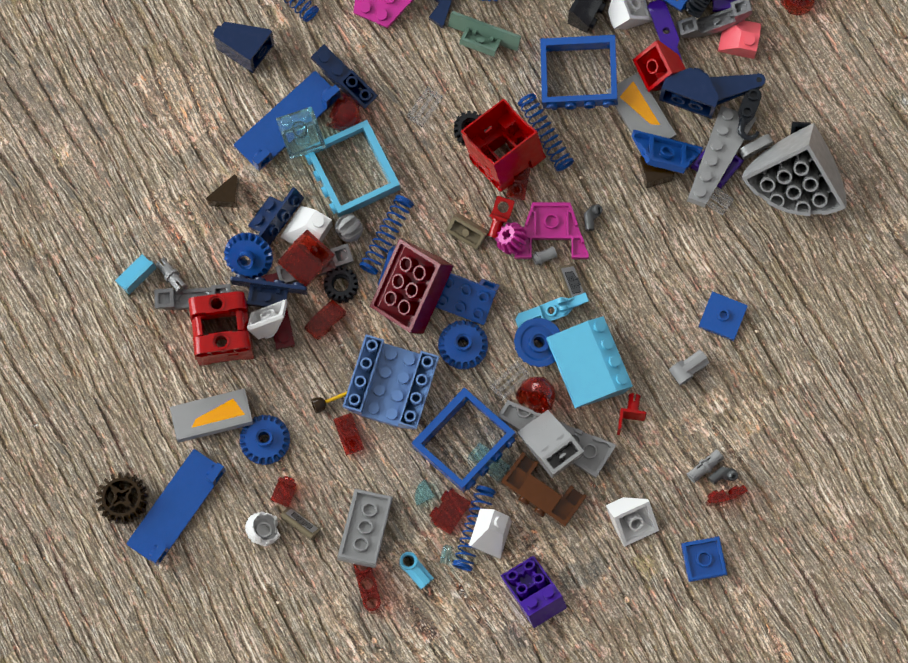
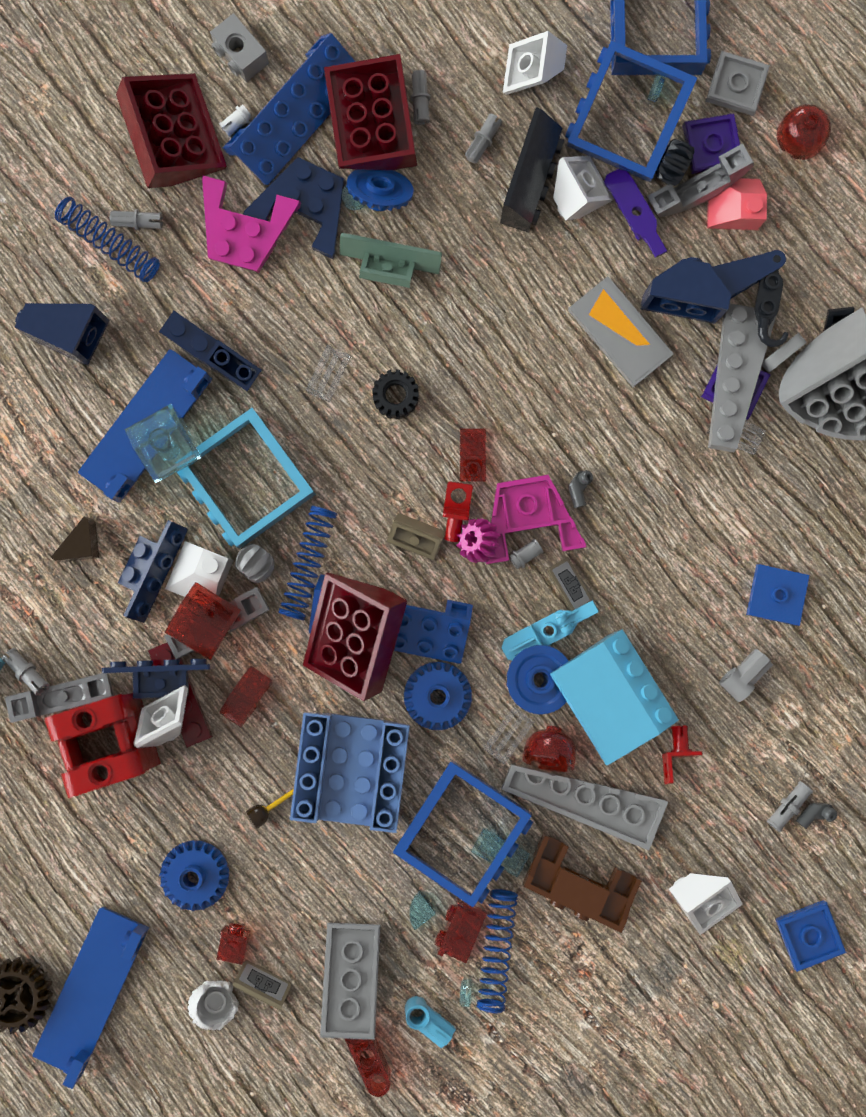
camera: 15 degrees left, 10 degrees up
light grey tile [170,388,253,443] -> none
blue gear [224,233,273,279] -> none
black tyre [324,266,359,303] -> none
clear red cylinder [327,93,361,131] -> none
clear red slope [333,413,364,456] -> none
red piece [461,98,546,192] -> none
white slope [469,509,512,559] -> none
dark purple slope [500,555,567,628] -> none
light grey slope [517,410,584,479] -> none
blue piece [518,93,574,171] -> none
blue window [540,35,618,110] -> none
blue wing [631,130,703,174] -> none
red slope [632,40,686,92] -> none
dark brown slope [638,155,675,188] -> none
clear red slope [705,485,748,506] -> none

